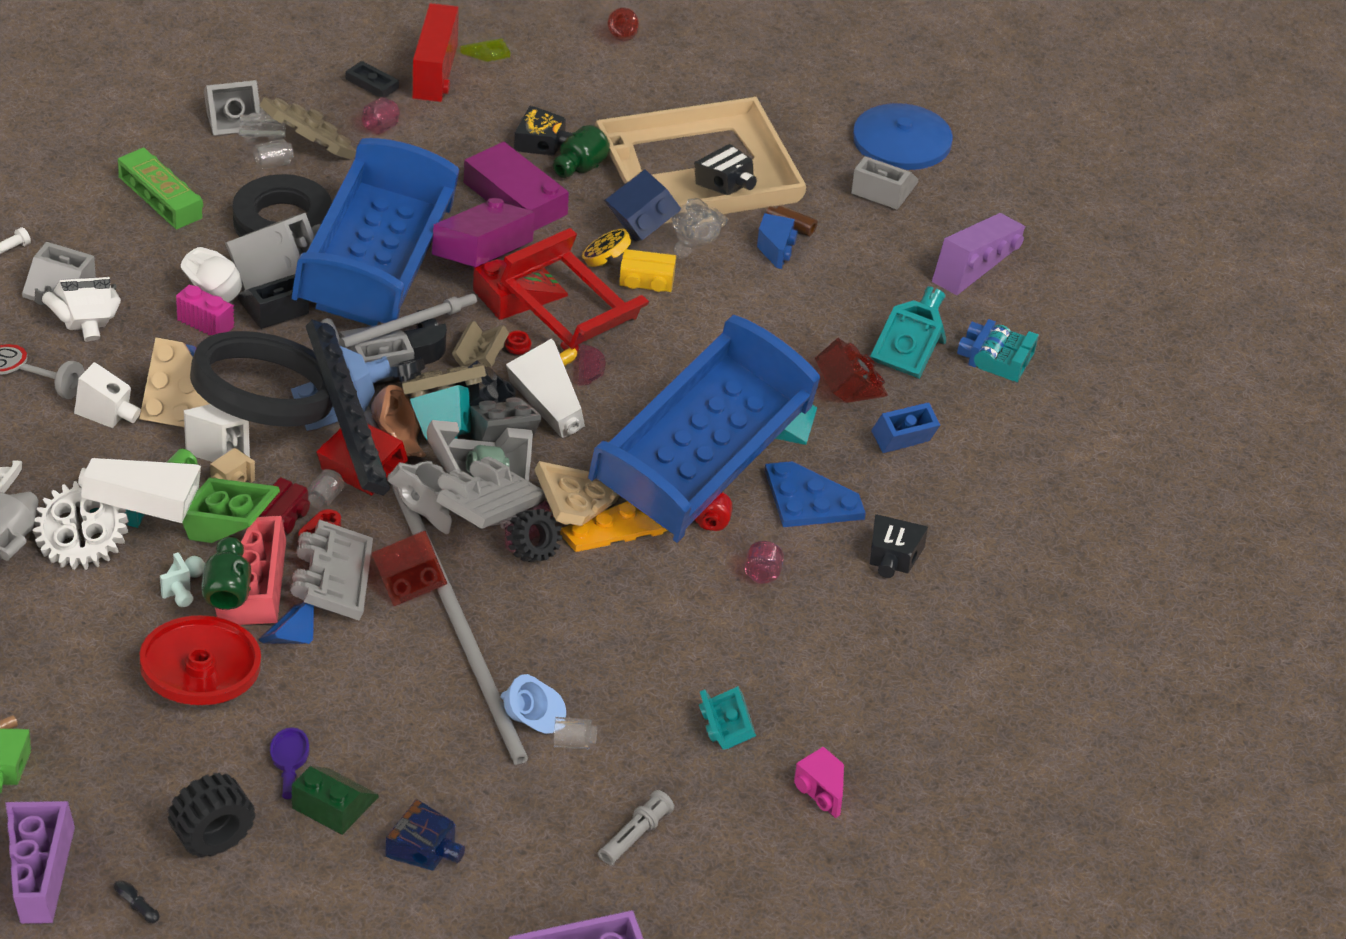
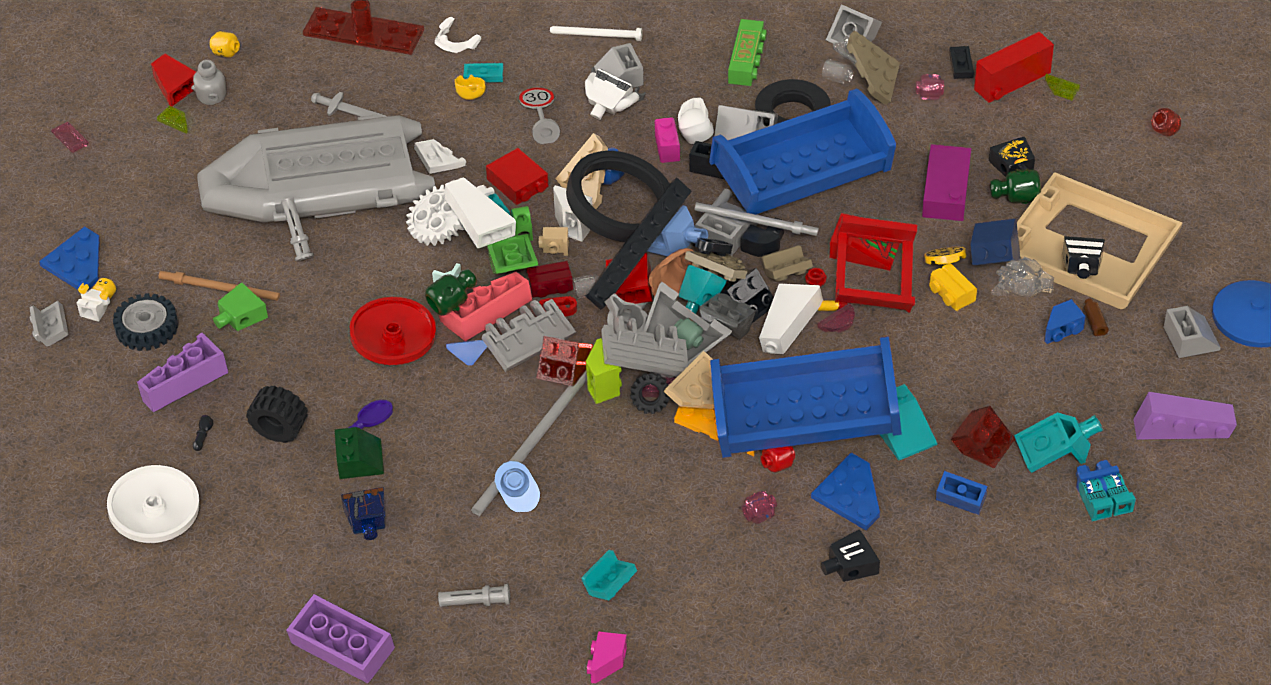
camera: 55 degrees right, 5 degrees up
white torso [74,362,141,428] -> none
magenta brick [432,198,535,267] -> none
clear brick [553,717,597,749] -> none
none -> red brick [486,148,549,205]
none -> lime slope [586,338,622,404]

